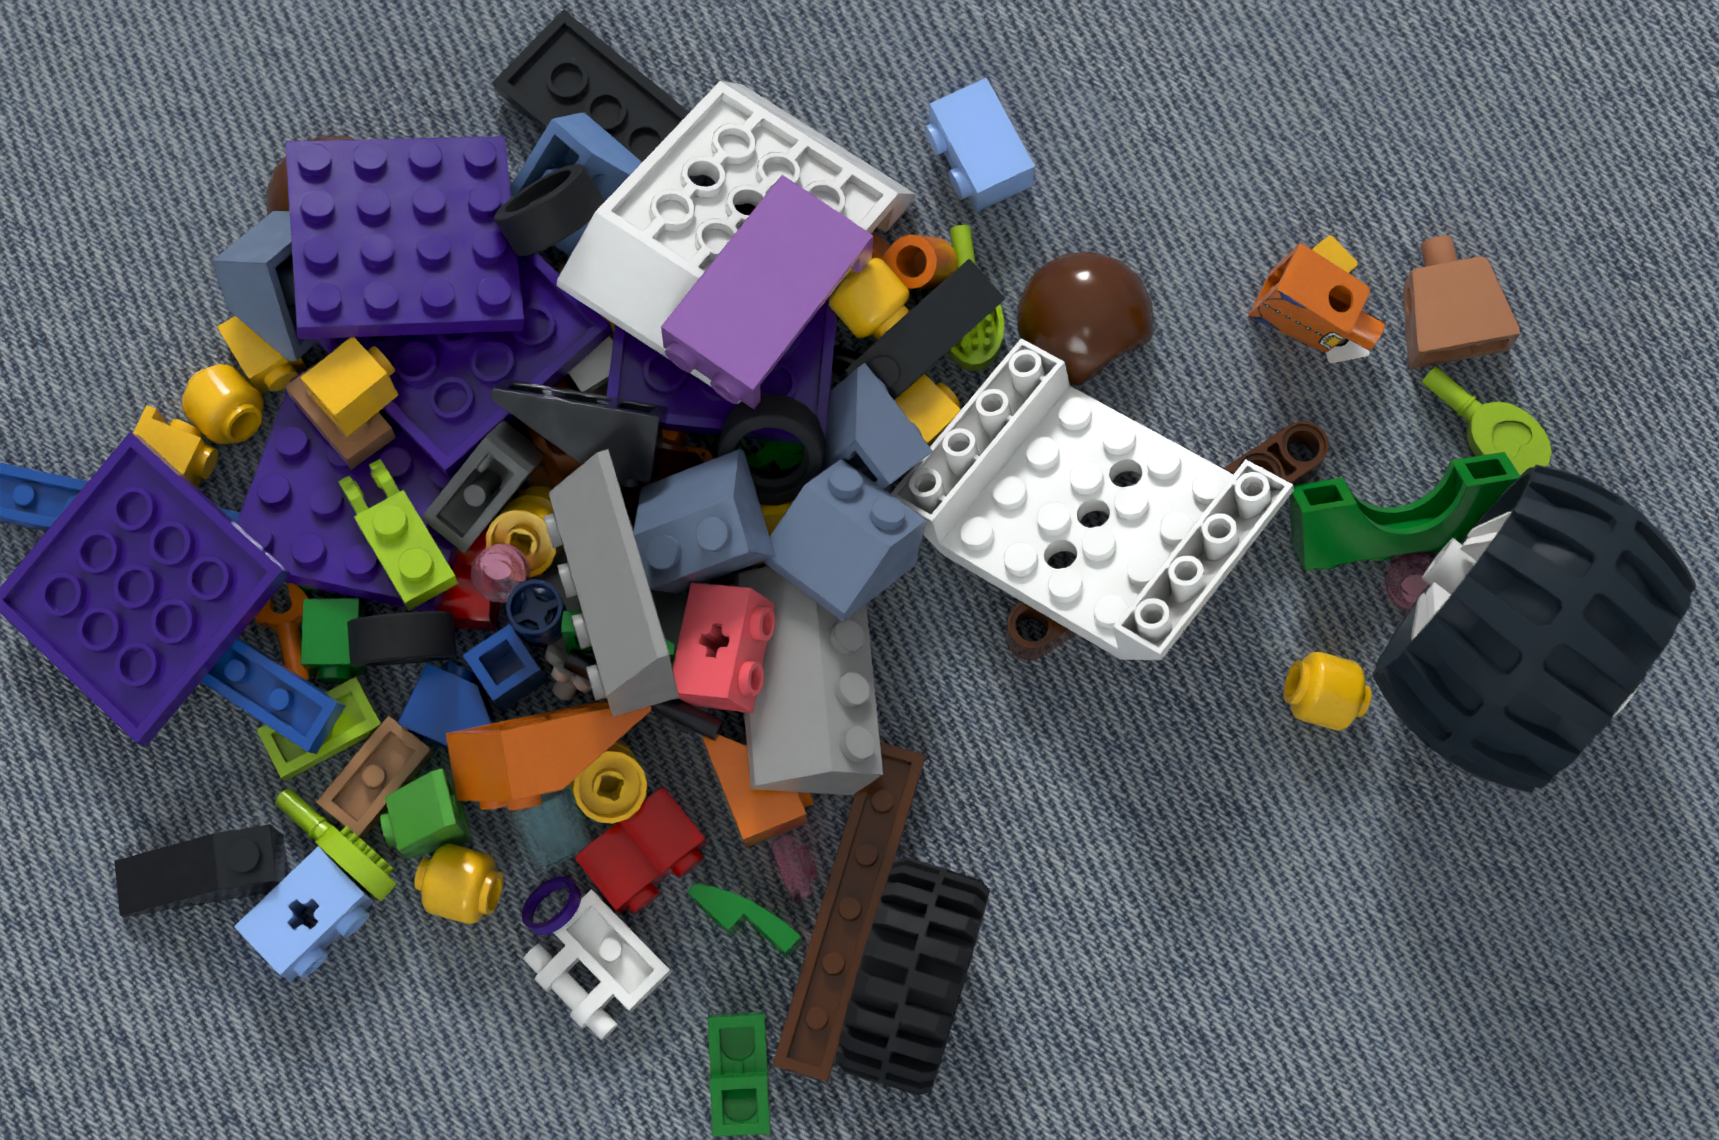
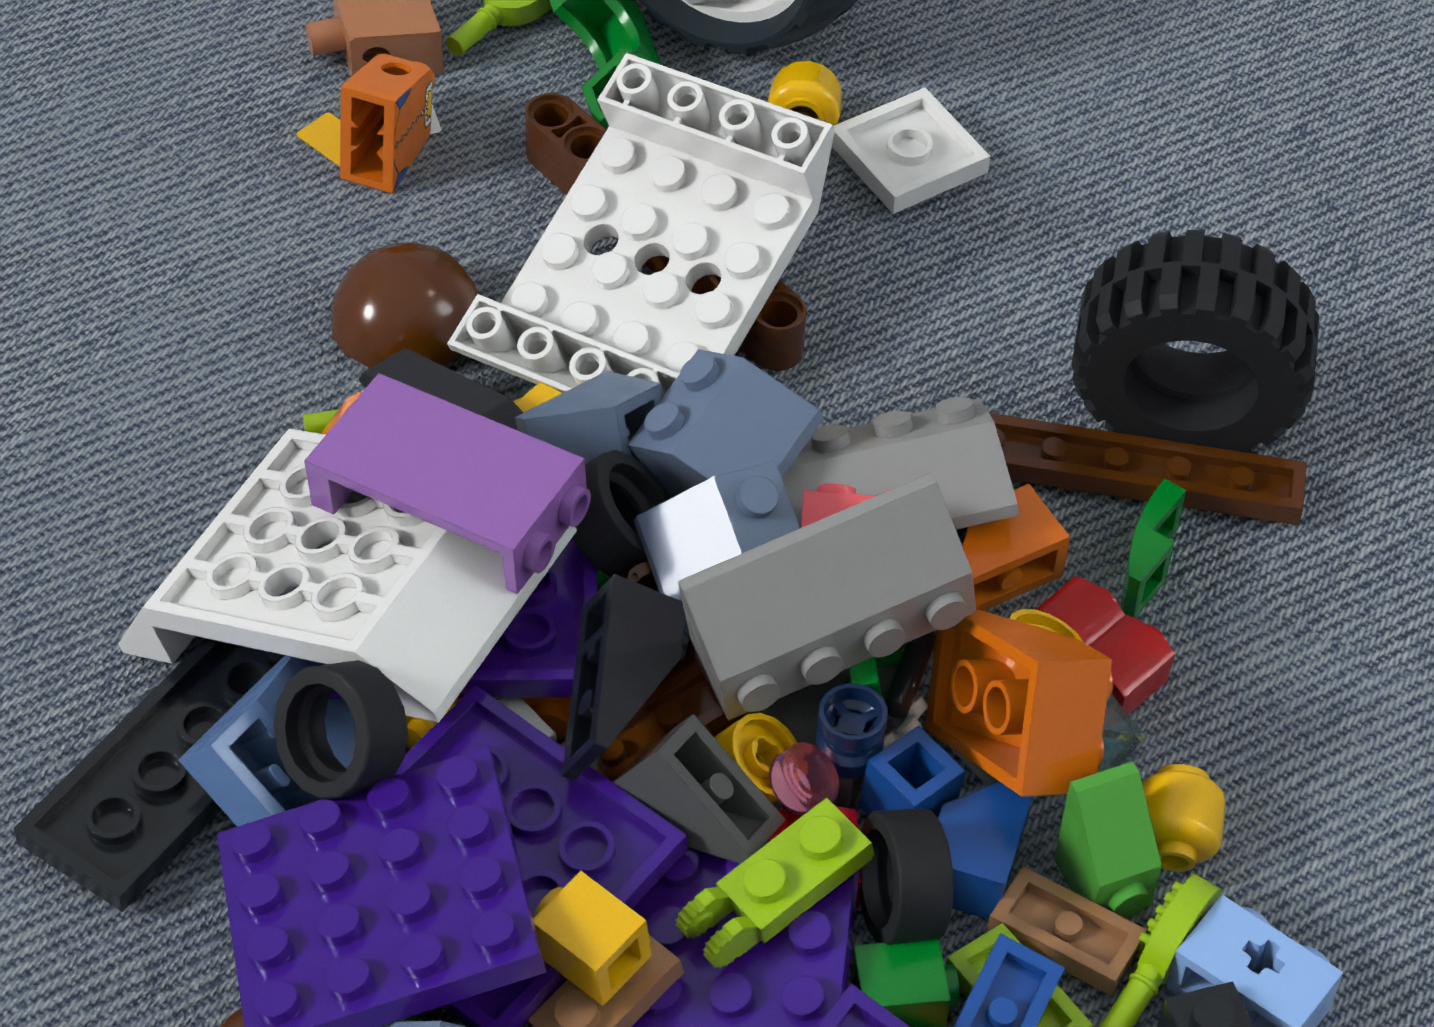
camera: 100 degrees left, 25 degrees down
dark purple piece [522,876,581,935] -> none
white plate [523,889,672,1041] -> none
green slope [707,1011,770,1137] -> none
clear pink plate [770,834,818,903] -> none
light blue brick [924,77,1035,213] -> none
clear pink tile [1384,553,1433,611] -> none
none -> white plate [832,88,990,214]

